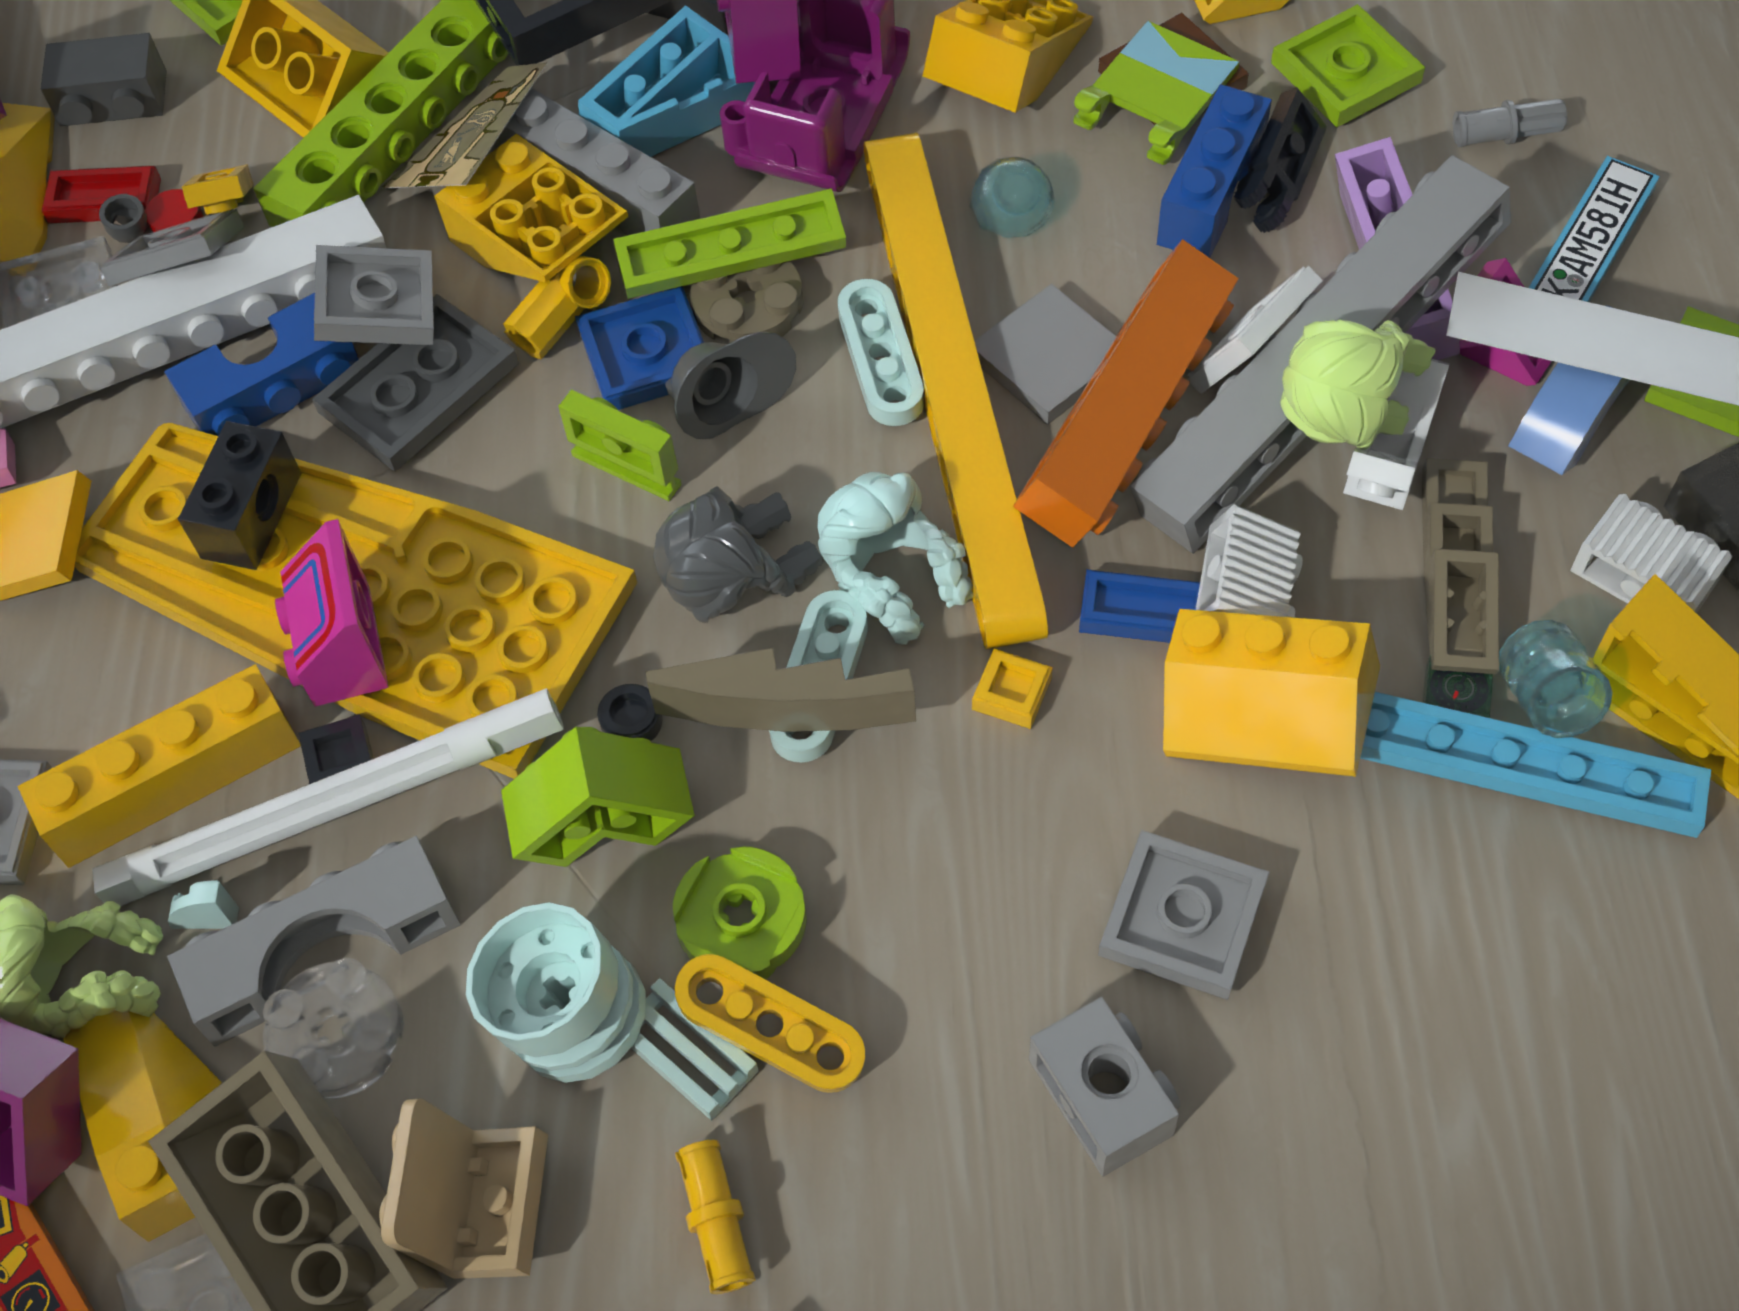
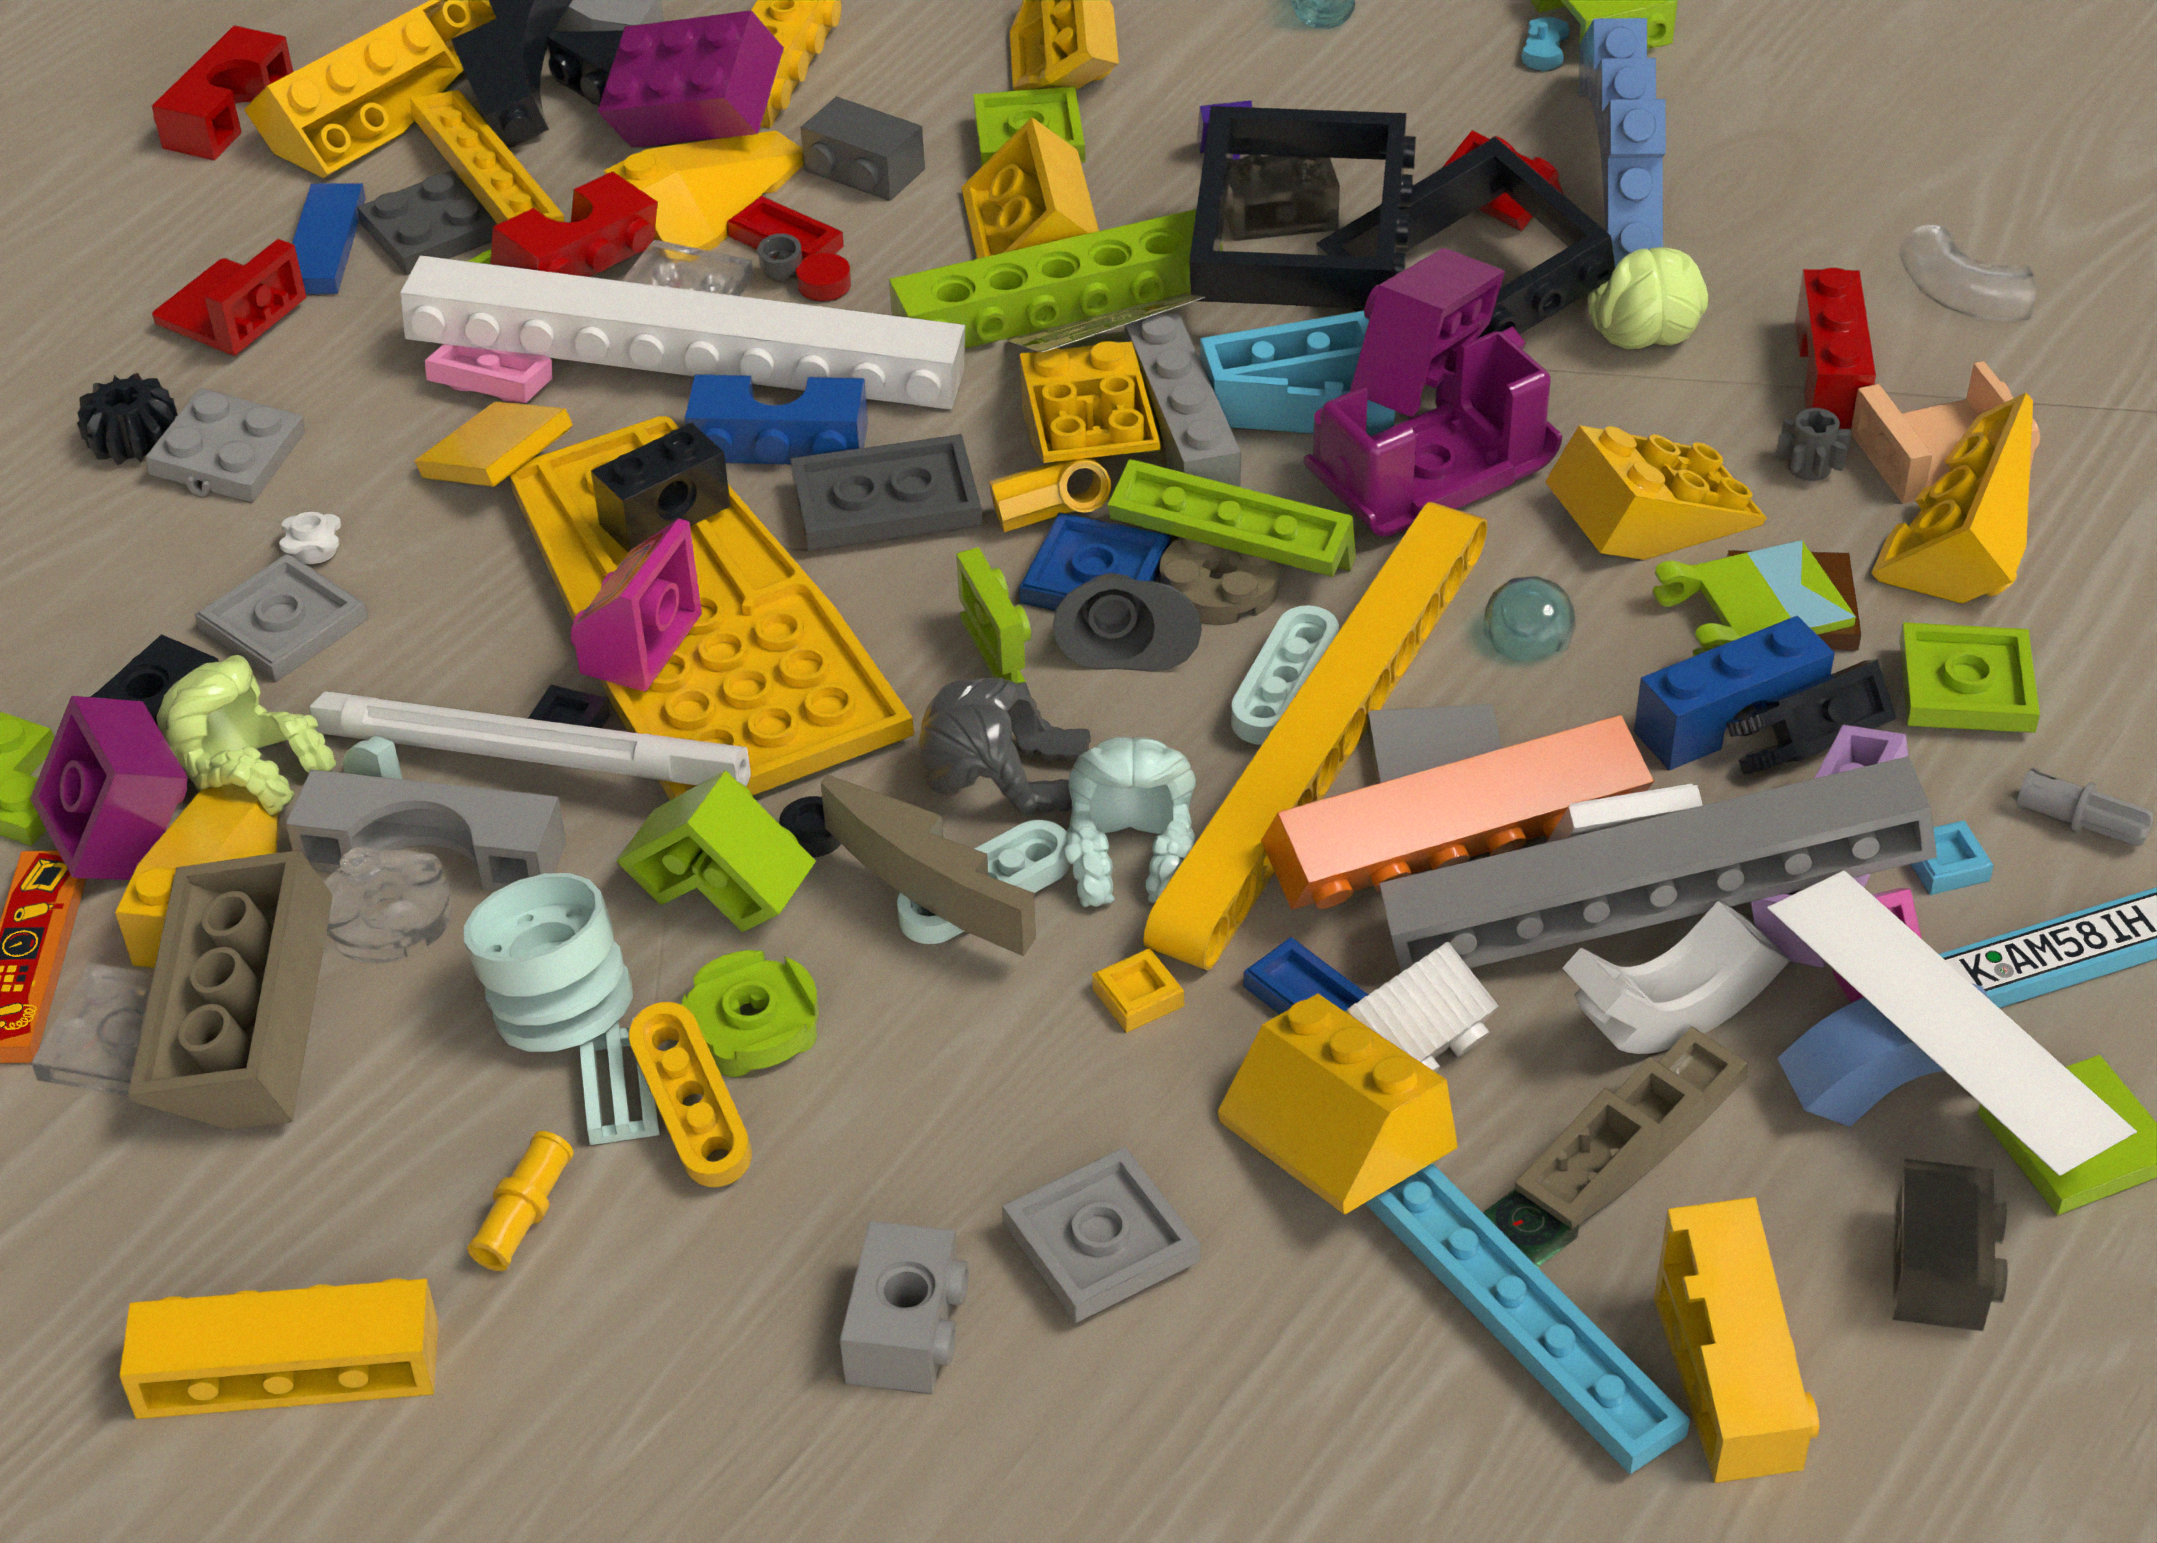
camera: 35 degrees right, 15 degrees down
yellow brick [17,664,301,868] -> none
light grey tile [101,209,244,286] -> none
yellow plate [182,164,254,215] -> none
light grey plate [314,245,434,345] -> none
tan bracket [379,1098,548,1279] -> none
yellowish green hair [1280,319,1436,450] -> none
clear light blue wheel [1499,620,1613,738] -> none
white brick [1570,494,1732,613] -> none

